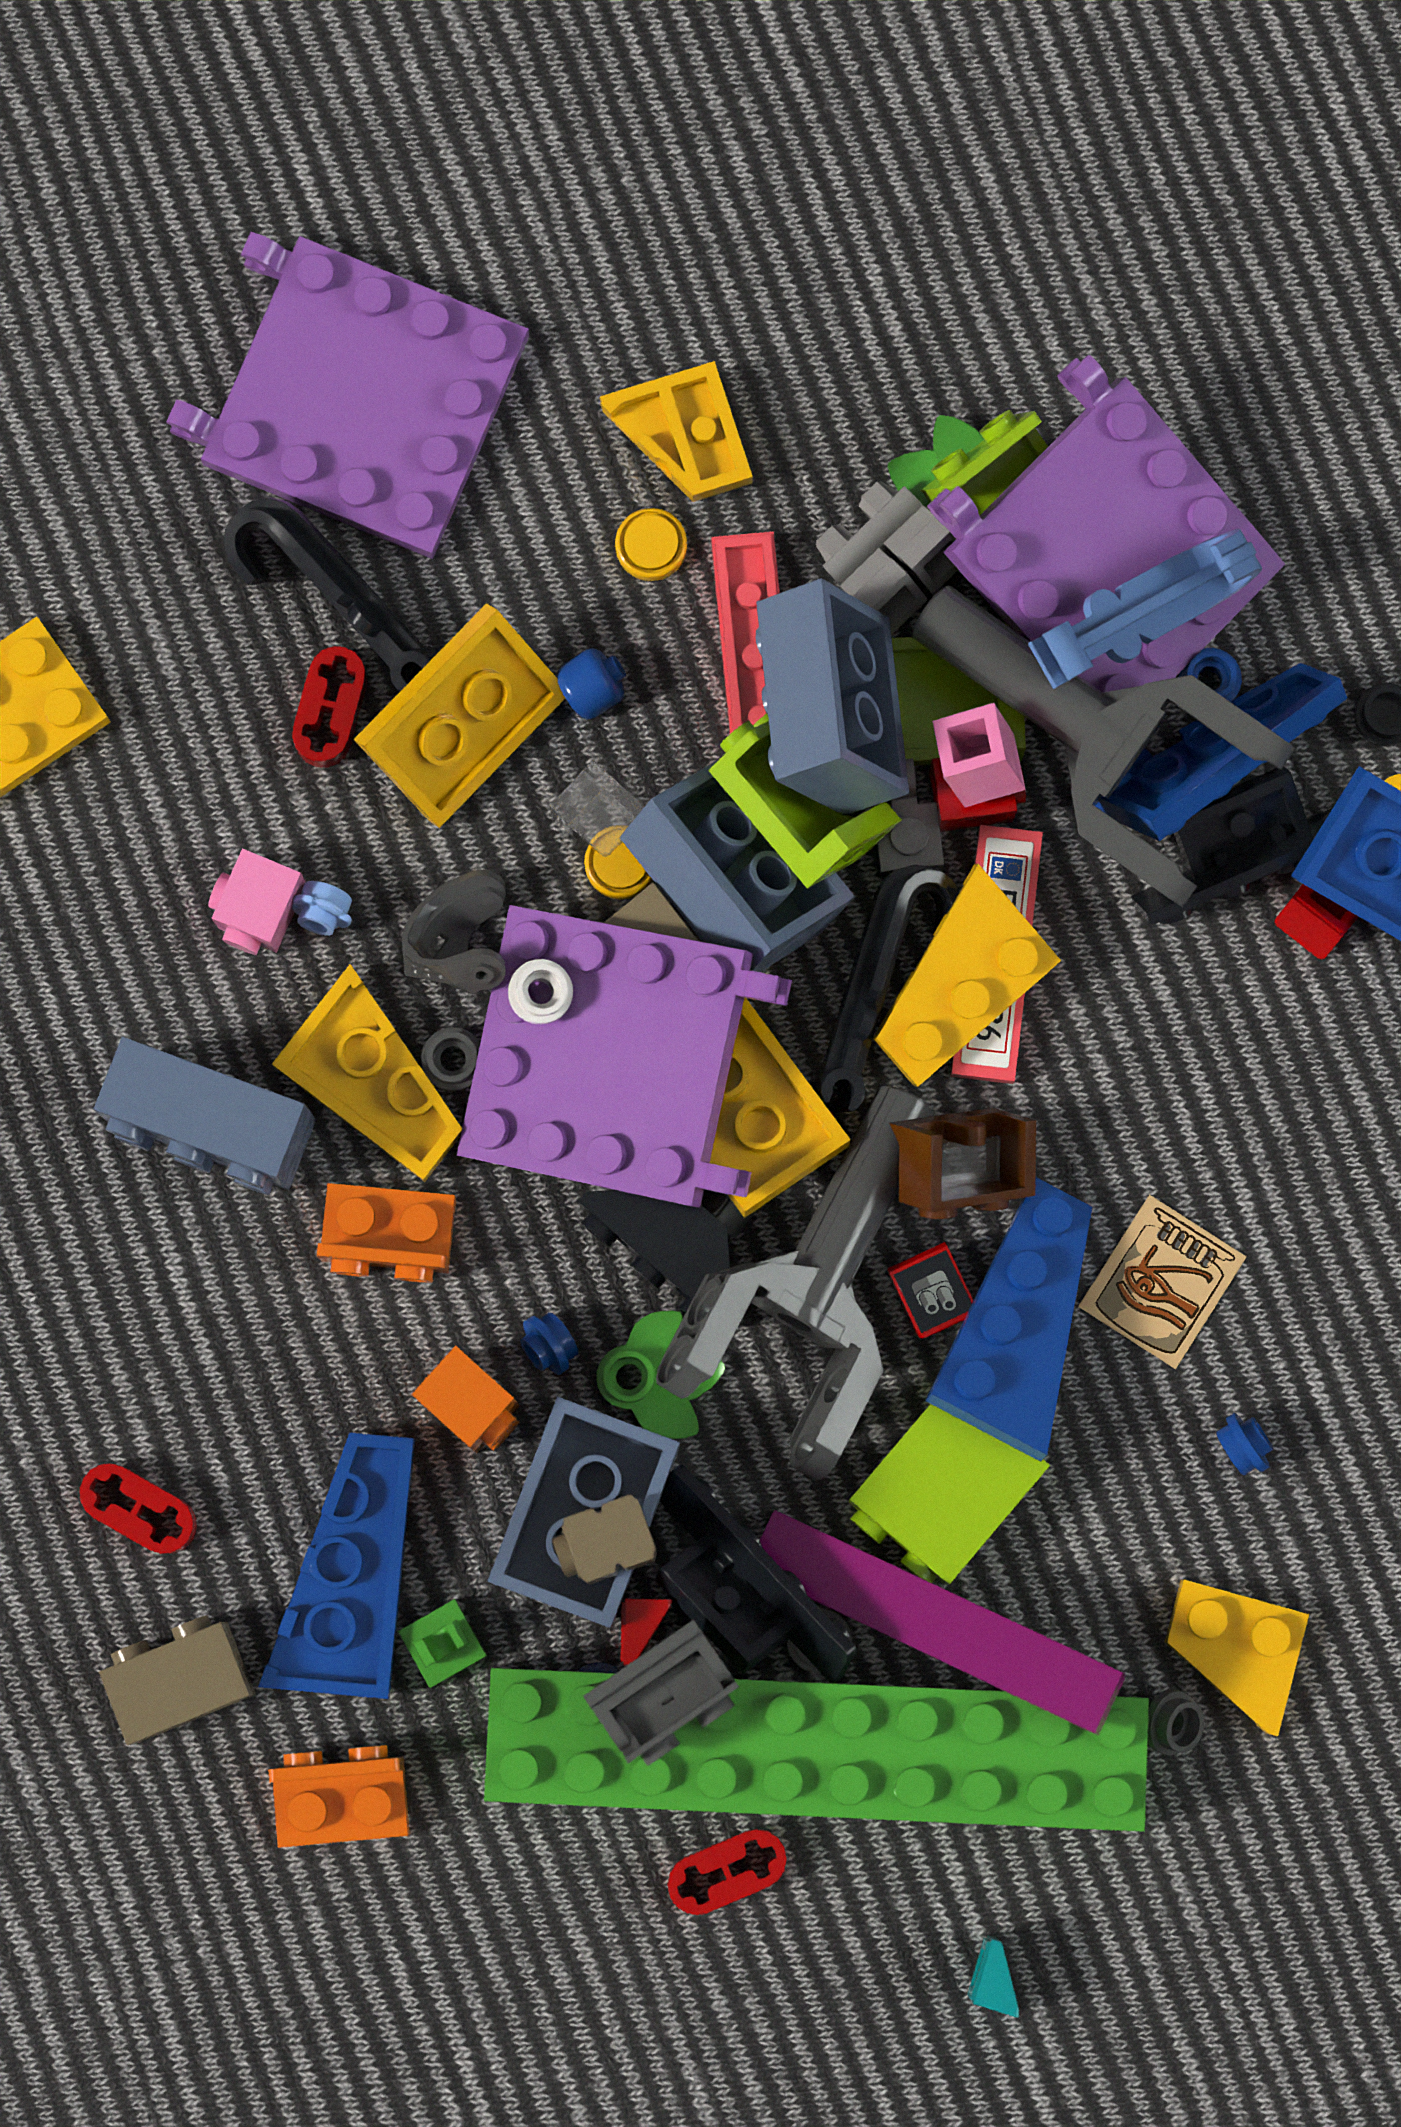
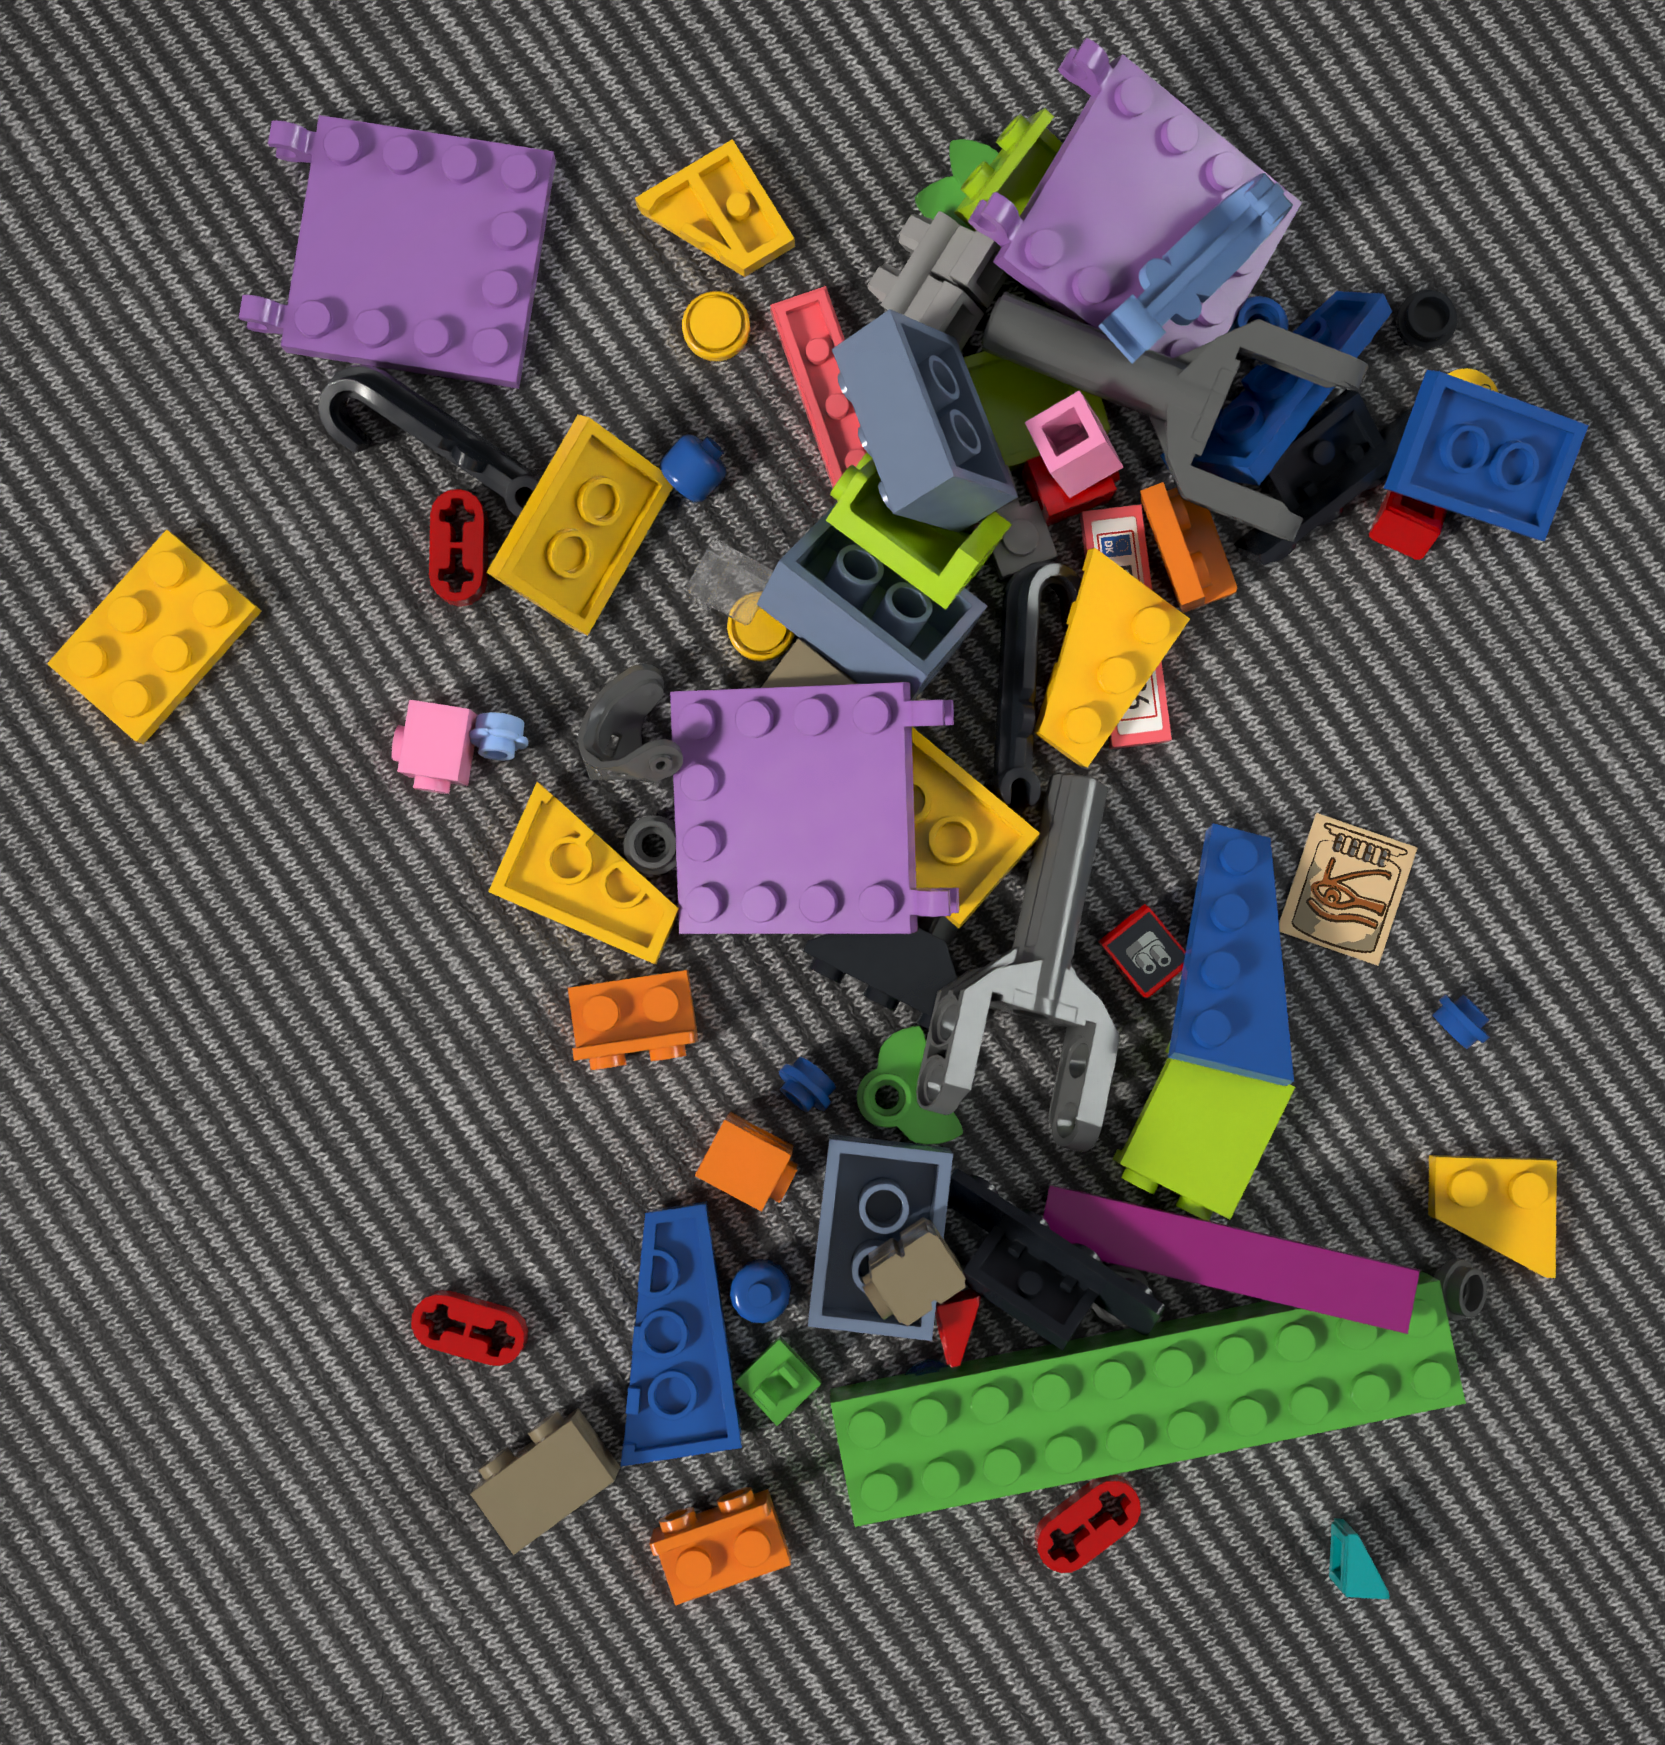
camera: 15 degrees left, 5 degrees up
sand blue brick [93,1037,316,1195] -> none
white plate [508,959,573,1024] -> none
dark grey hinge [583,1620,739,1766] -> none
reddish brown window [889,1108,1036,1219] -> none
none -> blue piece [730,1259,791,1323]
none -> orange bracket [1140,482,1237,613]

